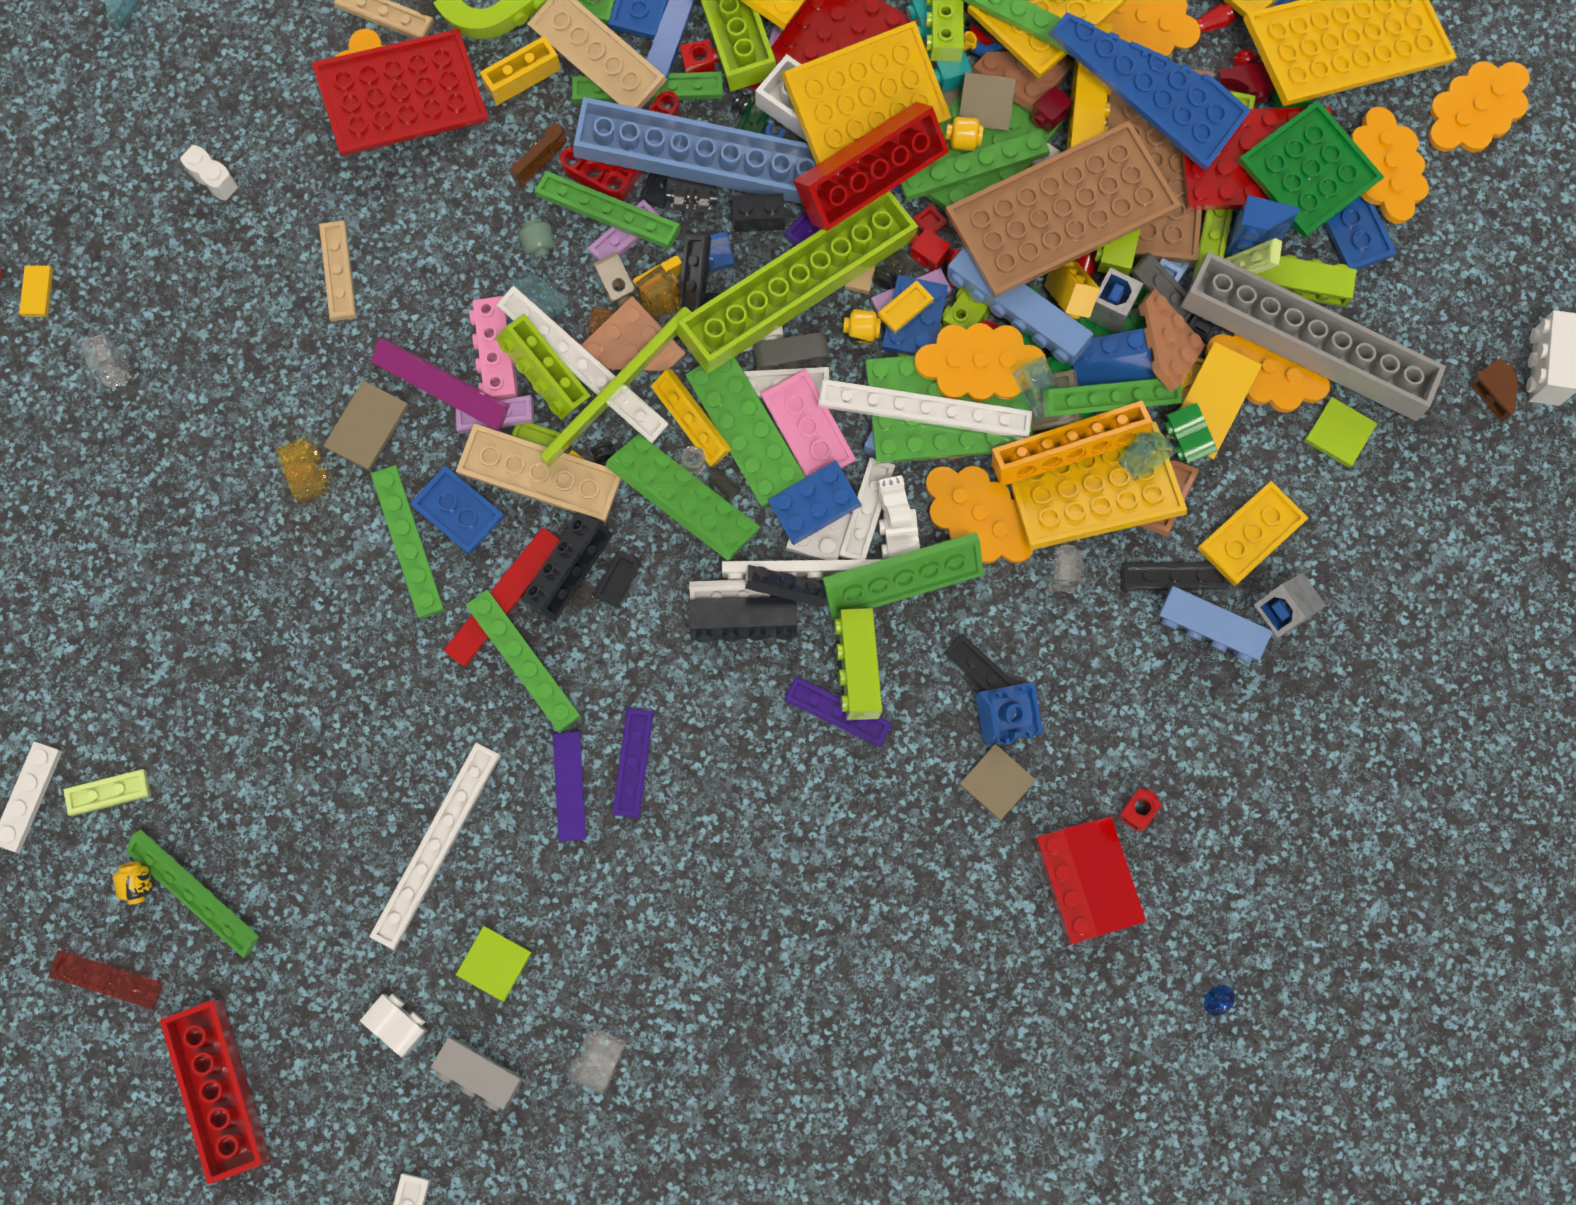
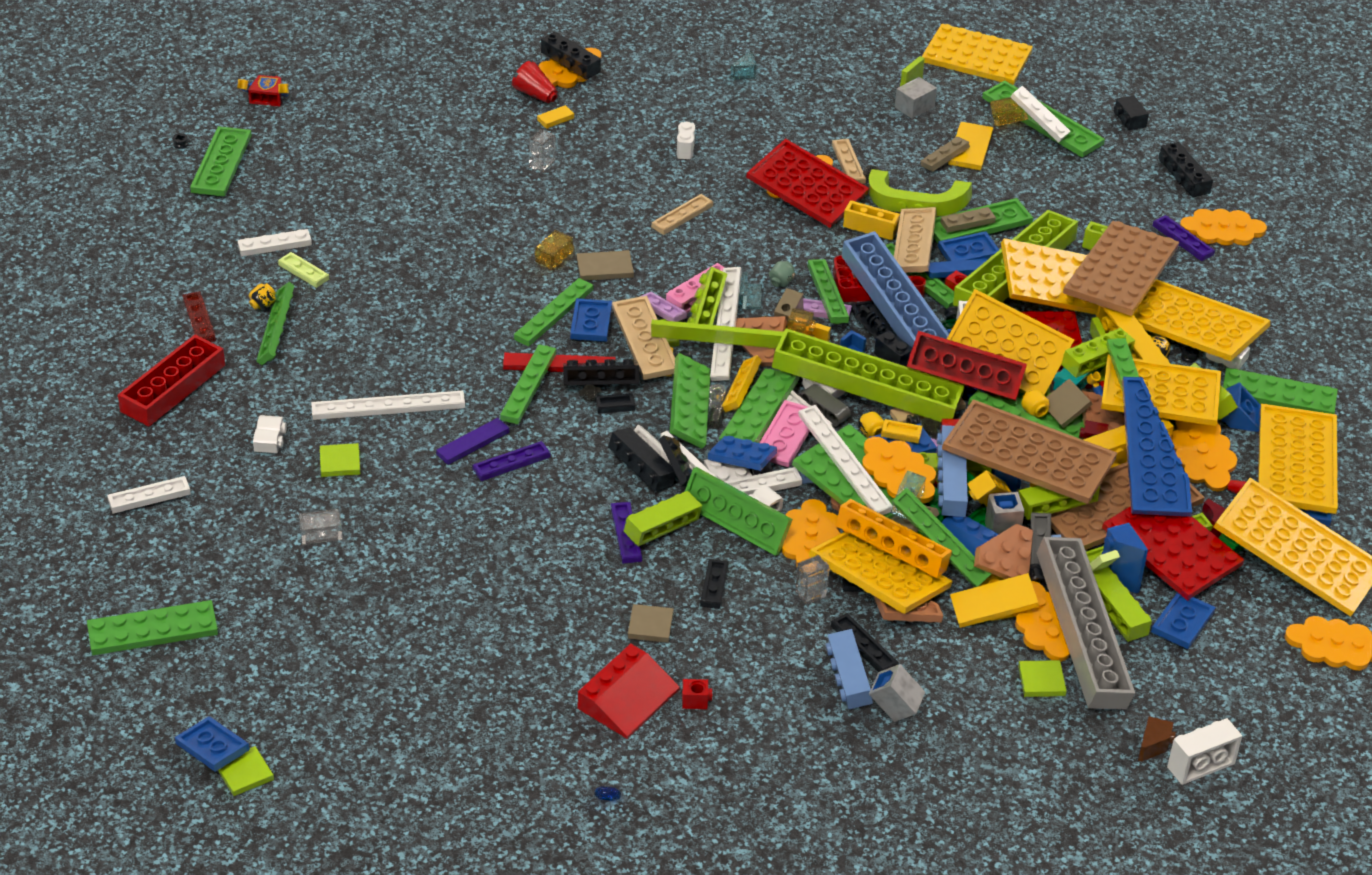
camera: 50 degrees right, 35 degrees down
magenta tile [371,338,509,430] -> none
light grey brick [431,1037,524,1111] -> none
reddish brown hinge [510,123,567,188] -> none
black tile [677,235,711,312] -> none
white leg [879,475,912,529] -> none
blue slope [974,682,1043,745] -> none
clear light blue slope [1119,432,1177,481] -> none
green brick [1164,402,1218,464] -> none
yellow tile [1197,481,1308,587] -> none
green plate [1238,100,1384,239] -> none
light orange plate [1350,107,1429,224] -> none

